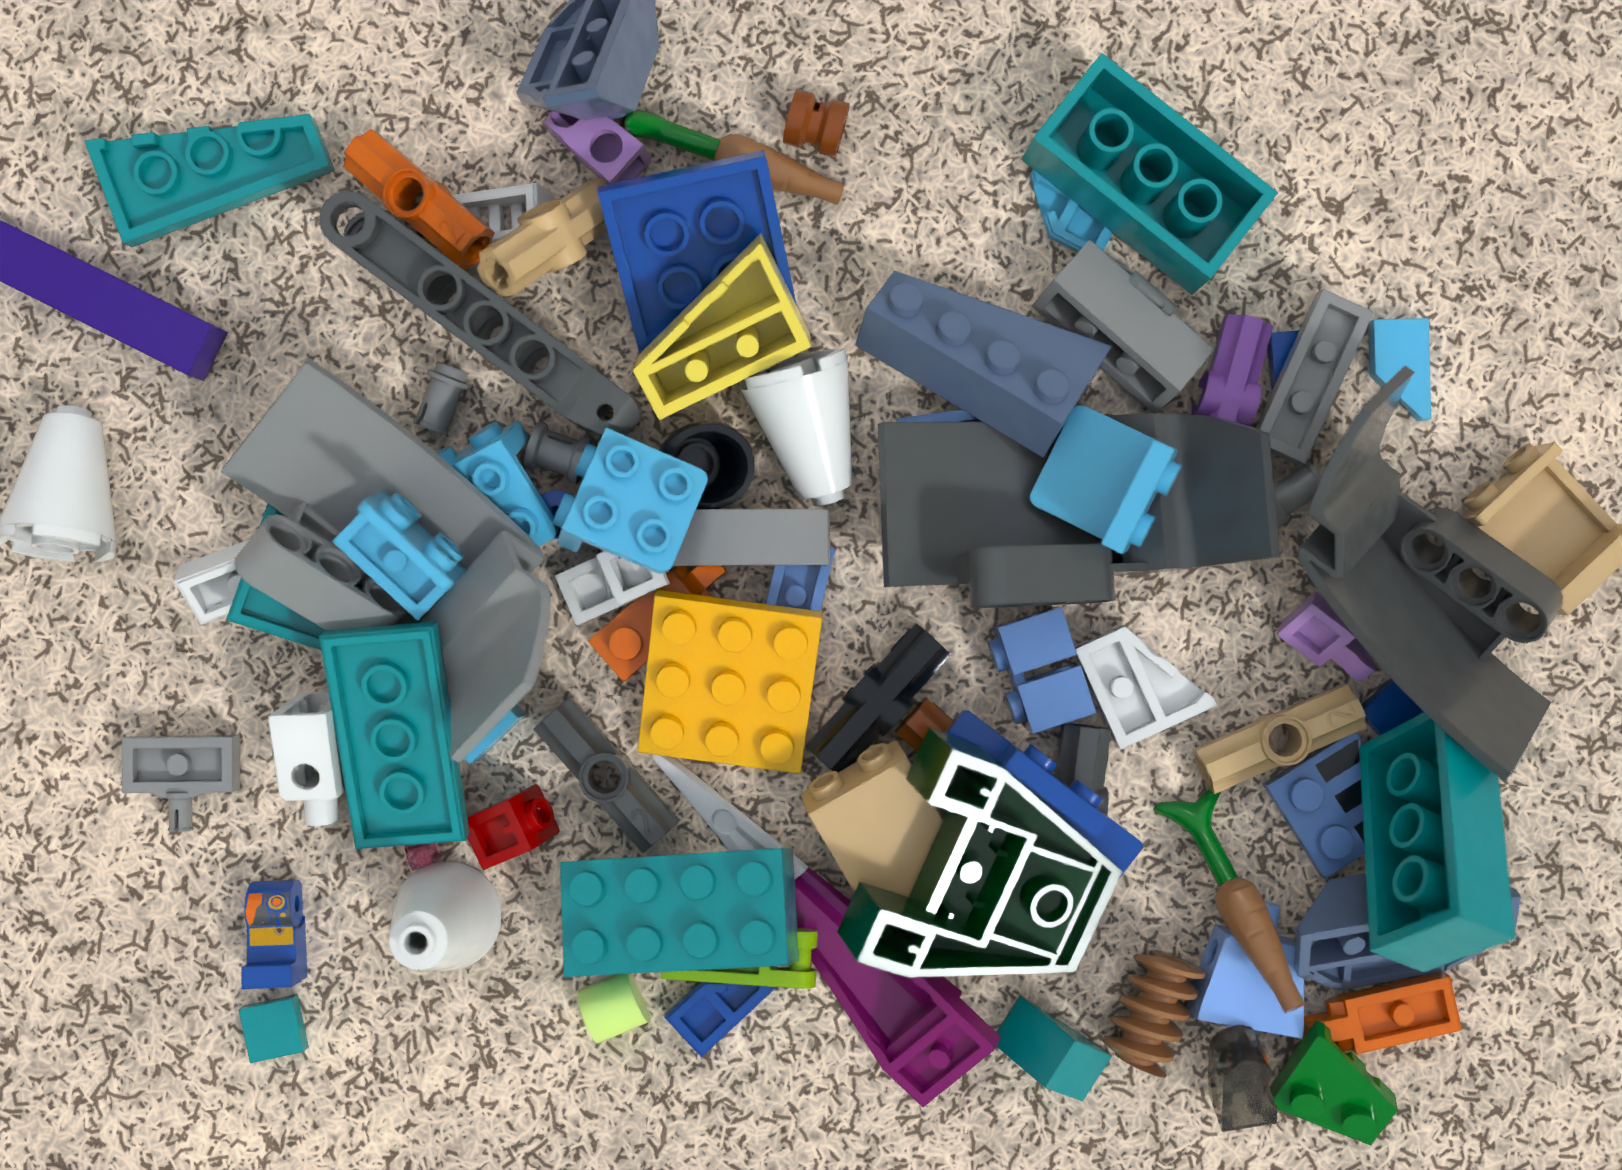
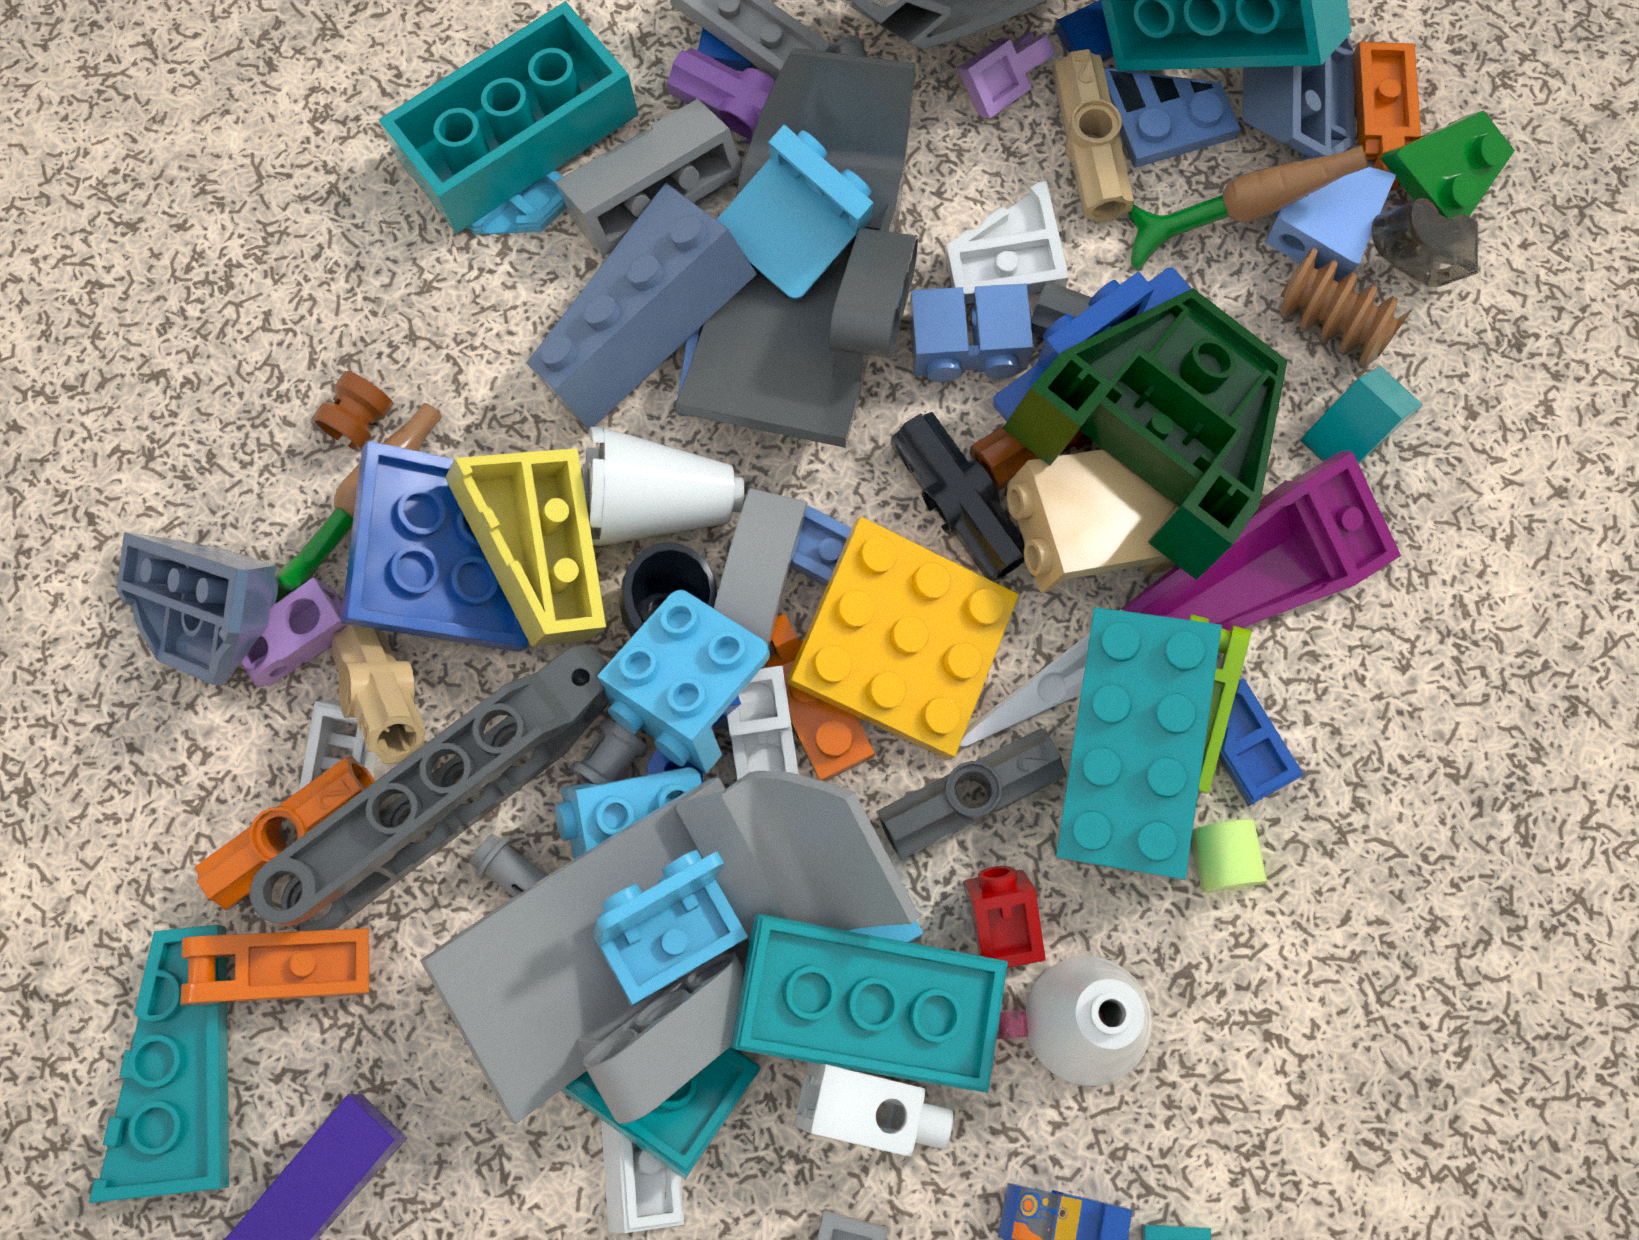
camera: 70 degrees left, 15 degrees down
none -> orange plate [180,928,369,1005]

